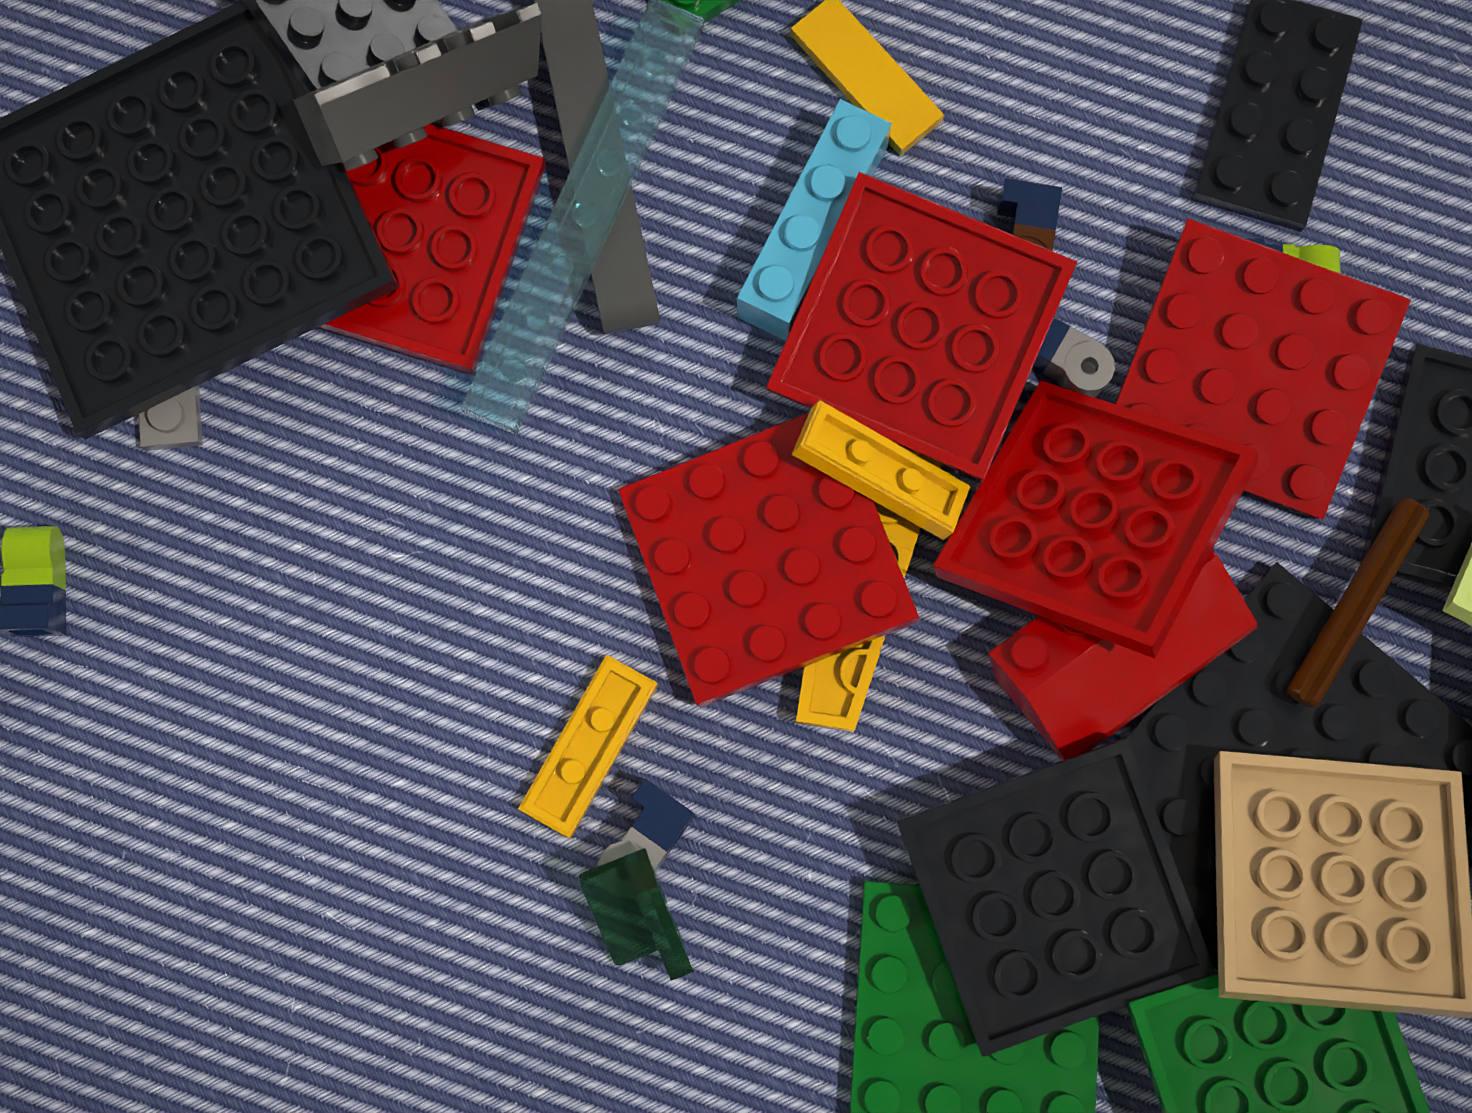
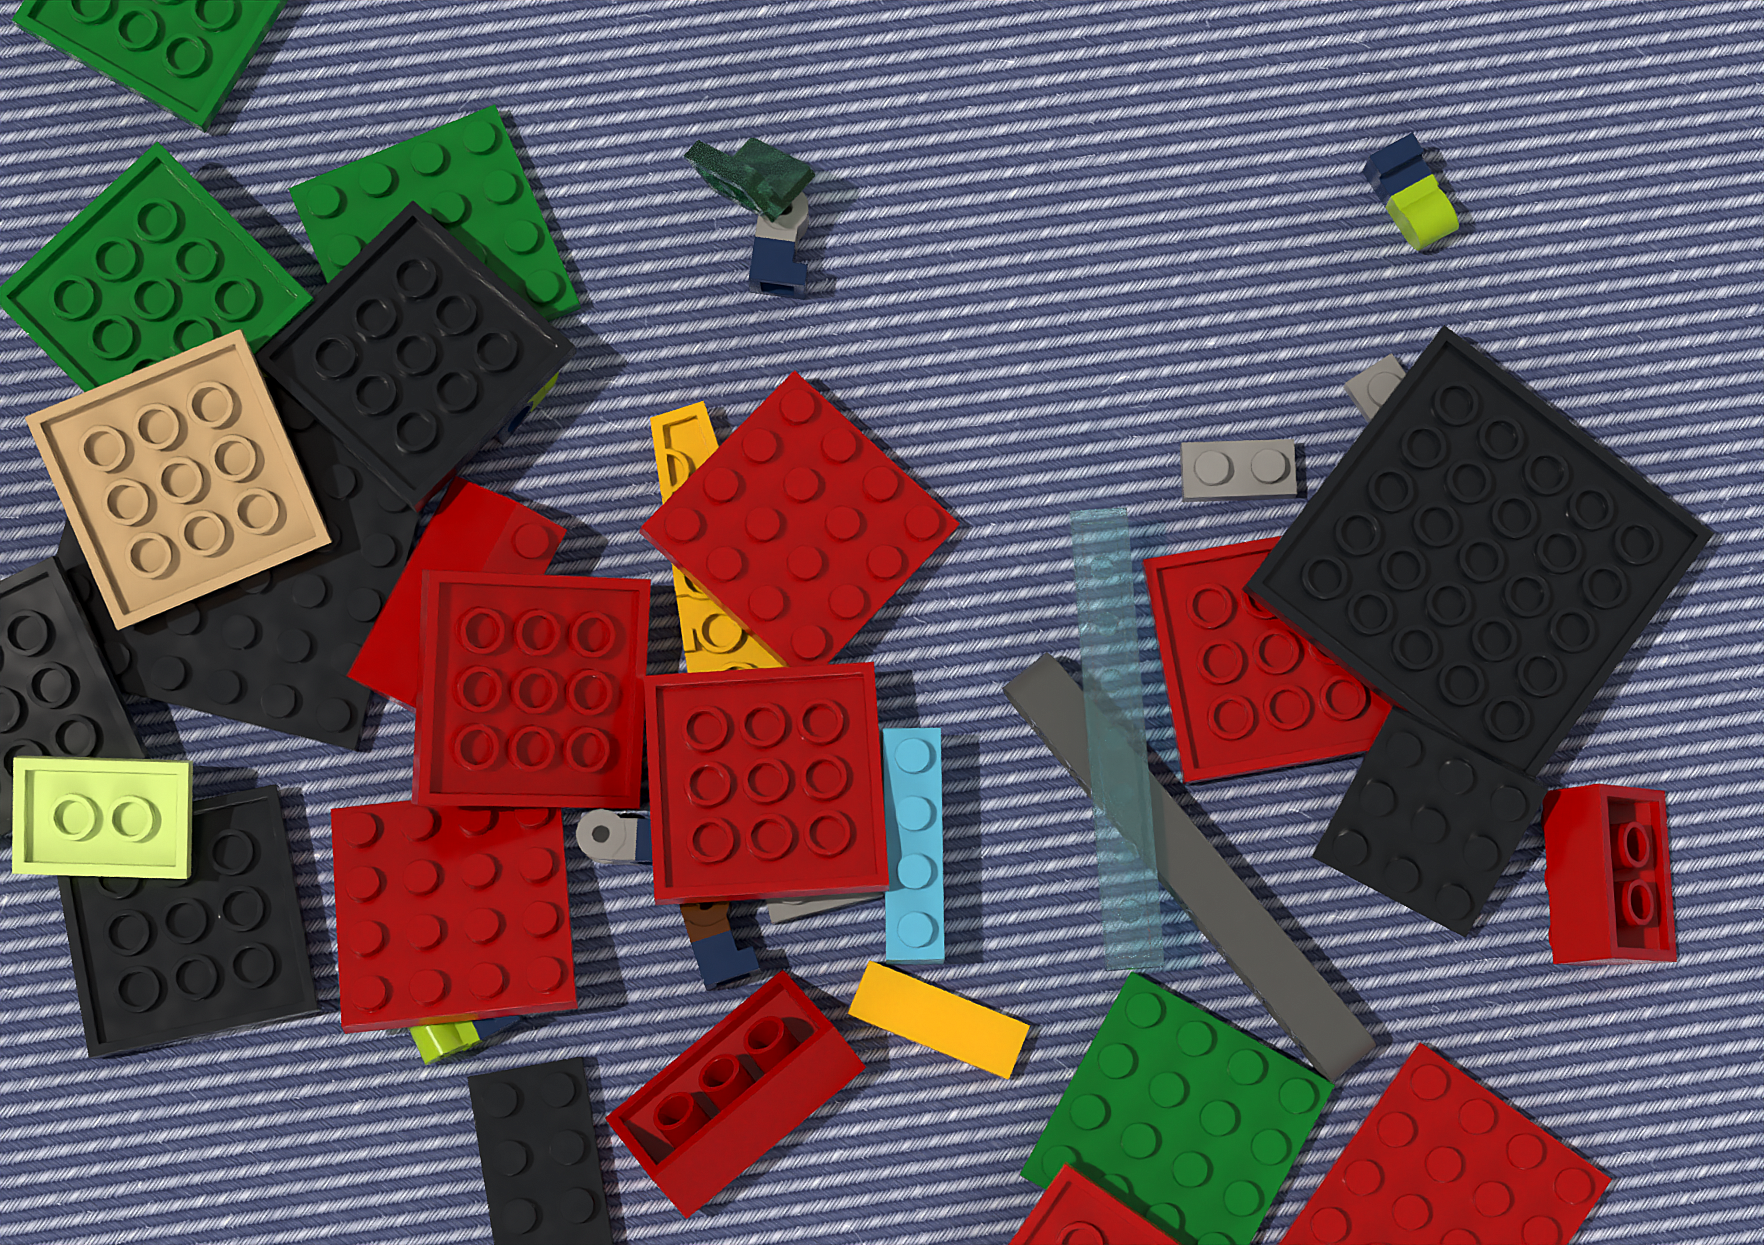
camera: 150 degrees right, 0 degrees up
dark grey wedge [293,3,542,171] -> none
yellow tile [518,654,658,839] -> none
yellow tile [792,400,970,540] -> none
reddish brown axle [1288,497,1429,708] -> none
none -> red slope [605,969,867,1219]
none -> light grey plate [1180,439,1297,502]

